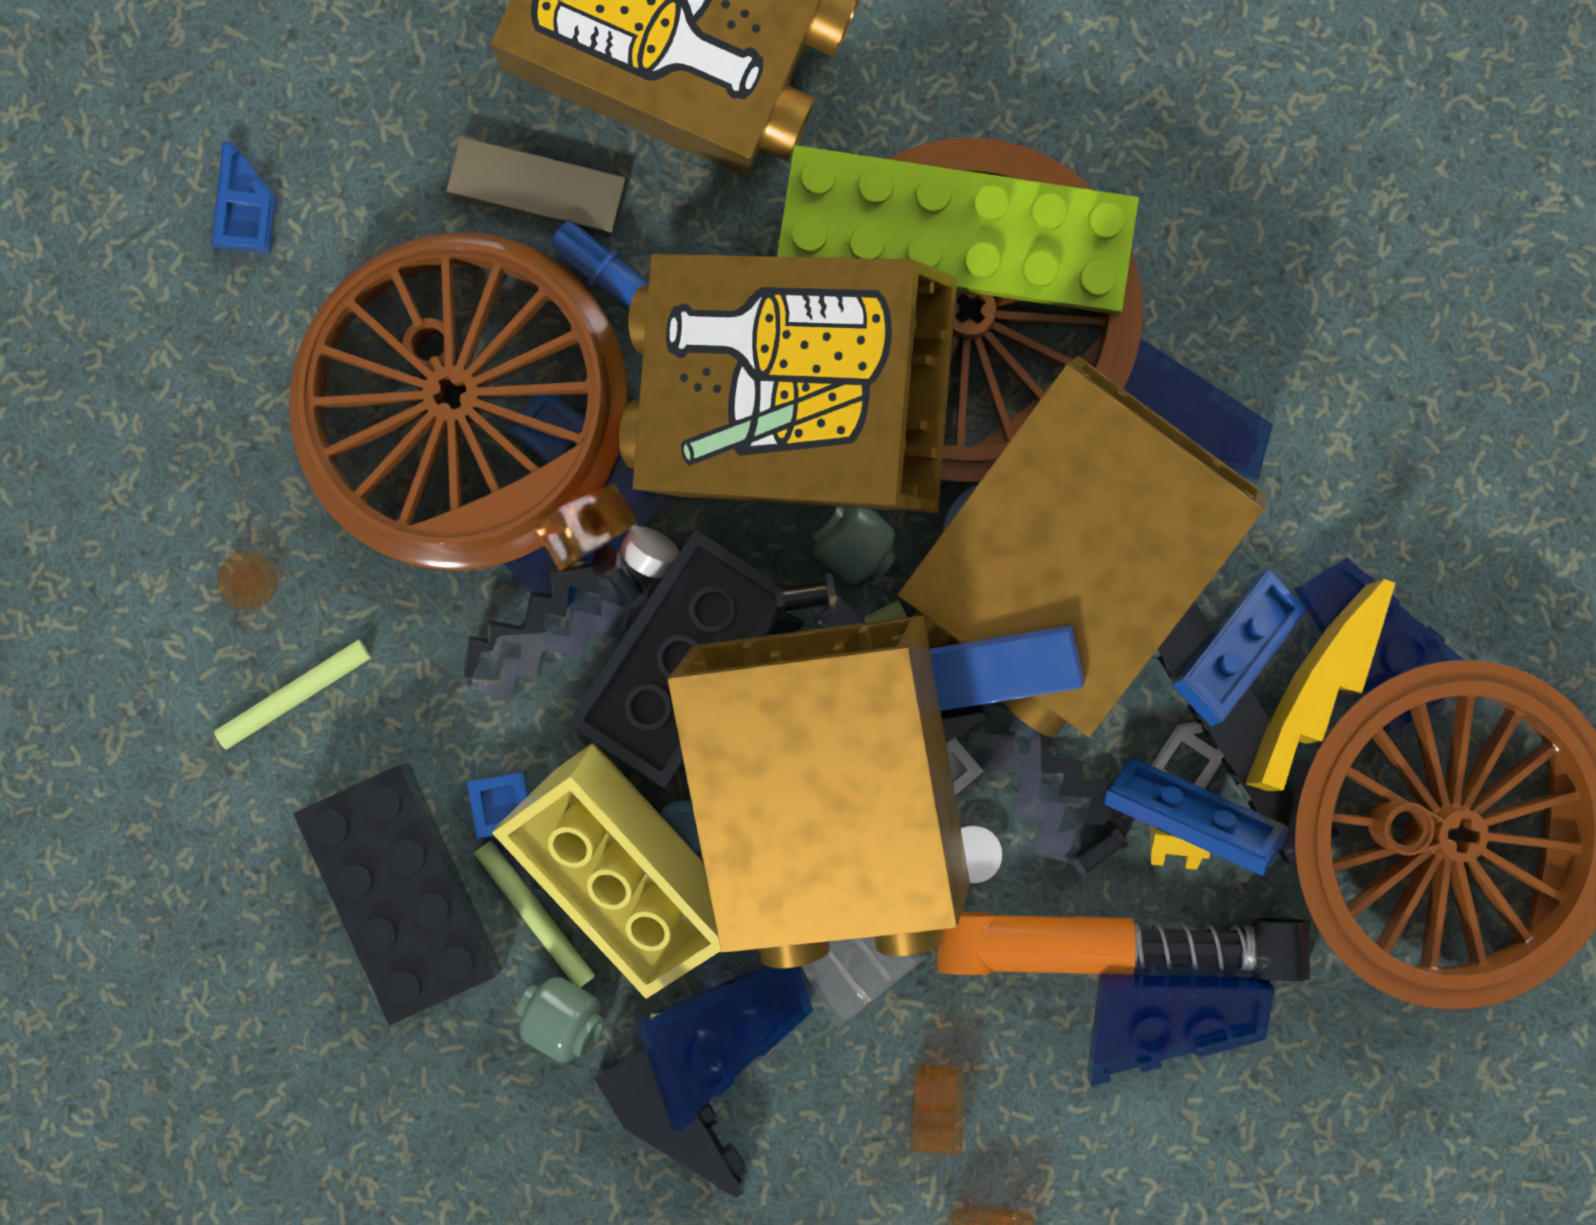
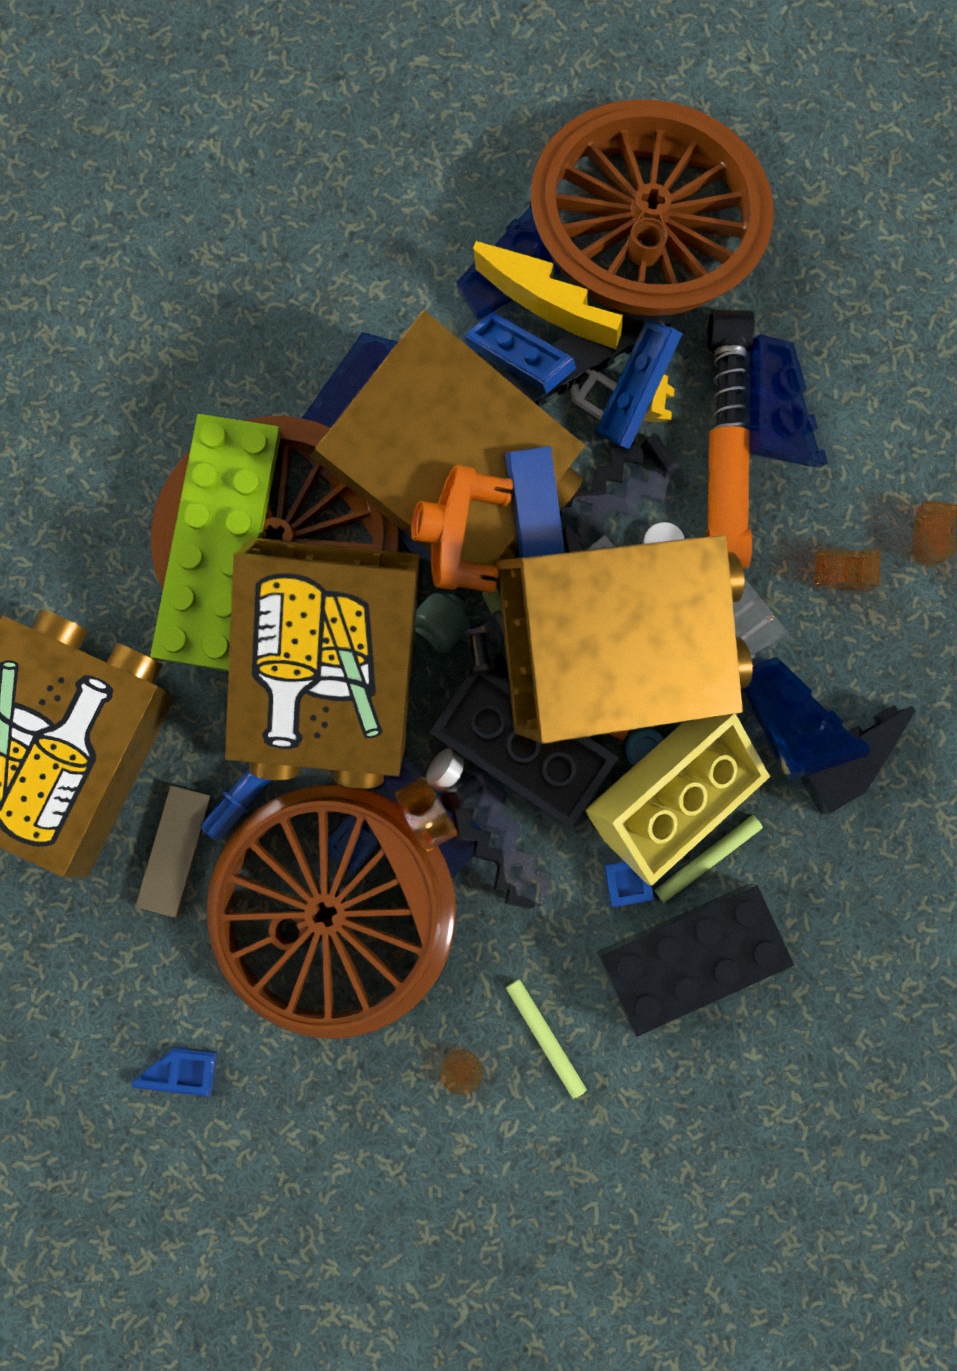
camera: 85 degrees left, 5 degrees down
sand green head [516,977,605,1063] -> none
none -> orange connector [411,464,513,594]

